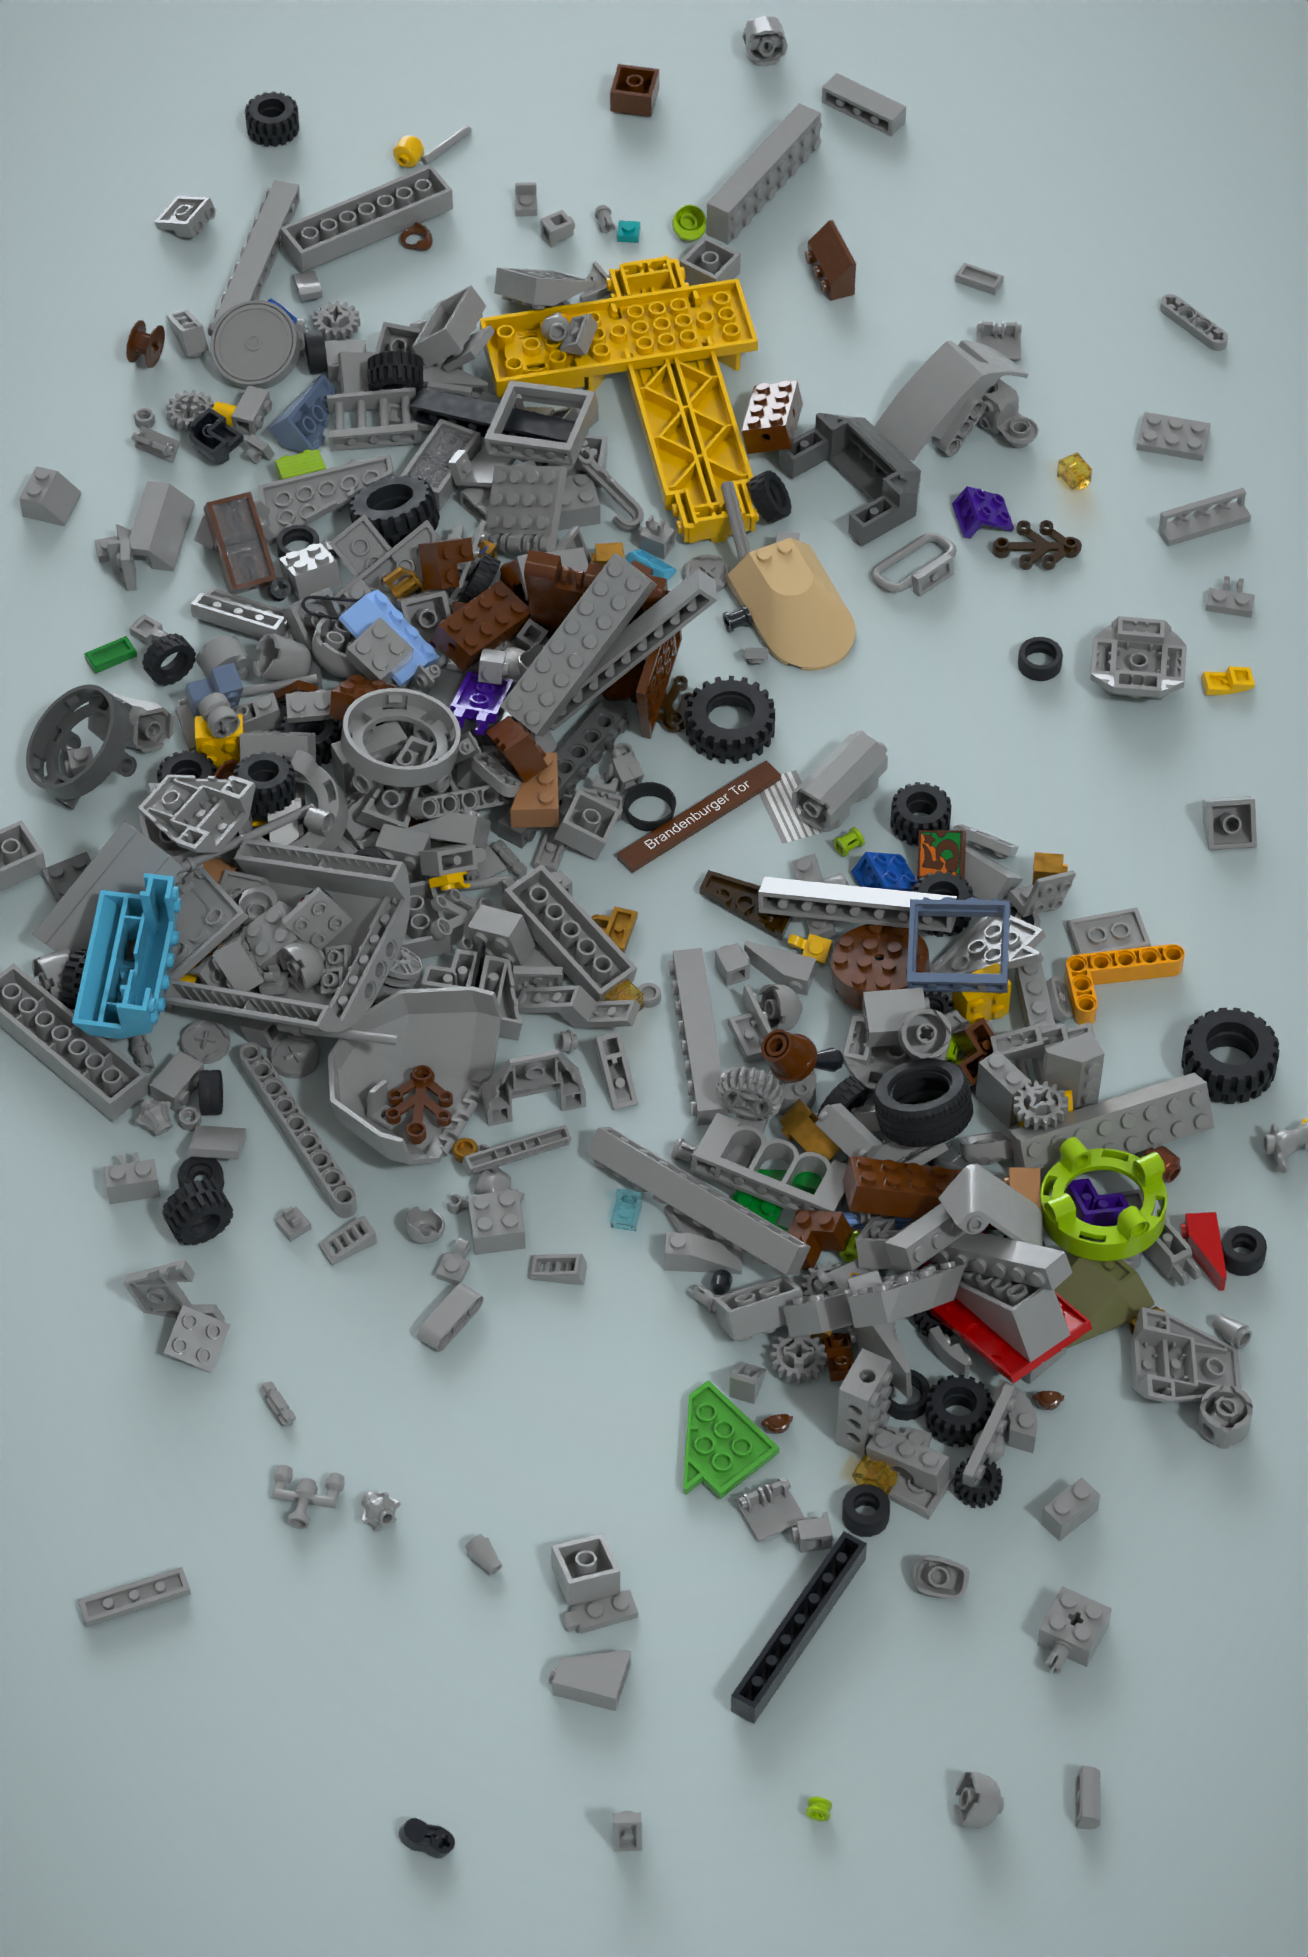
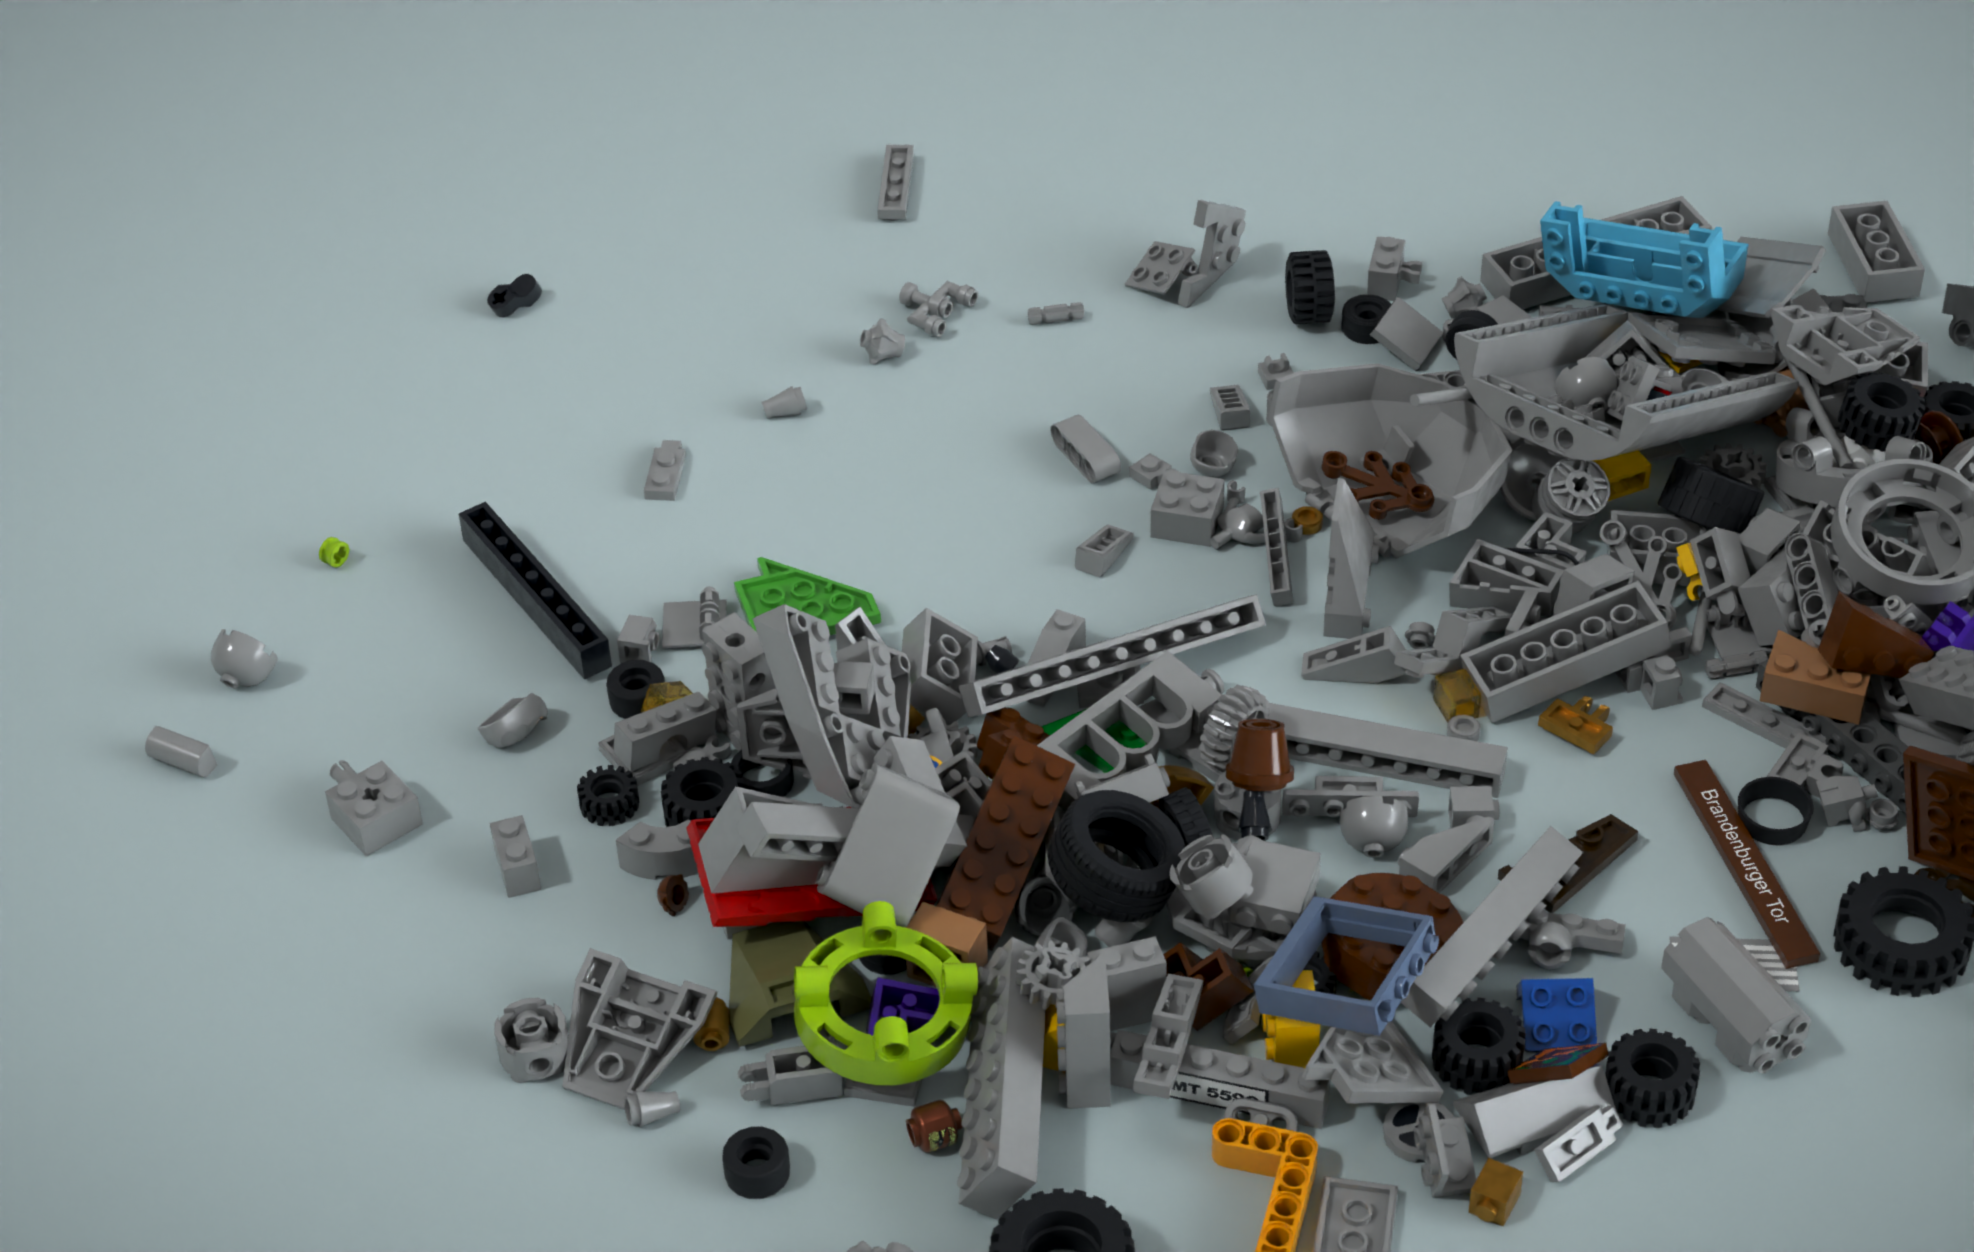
camera: 115 degrees right, 10 degrees down
light grey slope [549,1650,631,1711] -> none
light grey brick [552,1534,620,1606] -> none
light grey brick [554,789,621,860] -> none
clear light blue bracket [611,1189,642,1232] -> none
light grey plate [612,1811,642,1852] -> none
yellow plate [787,933,833,965] -> none
lime bush [833,827,865,857] -> none
light grey plate [963,1383,1018,1488] -> none
red slope [1180,1212,1227,1291] -> none

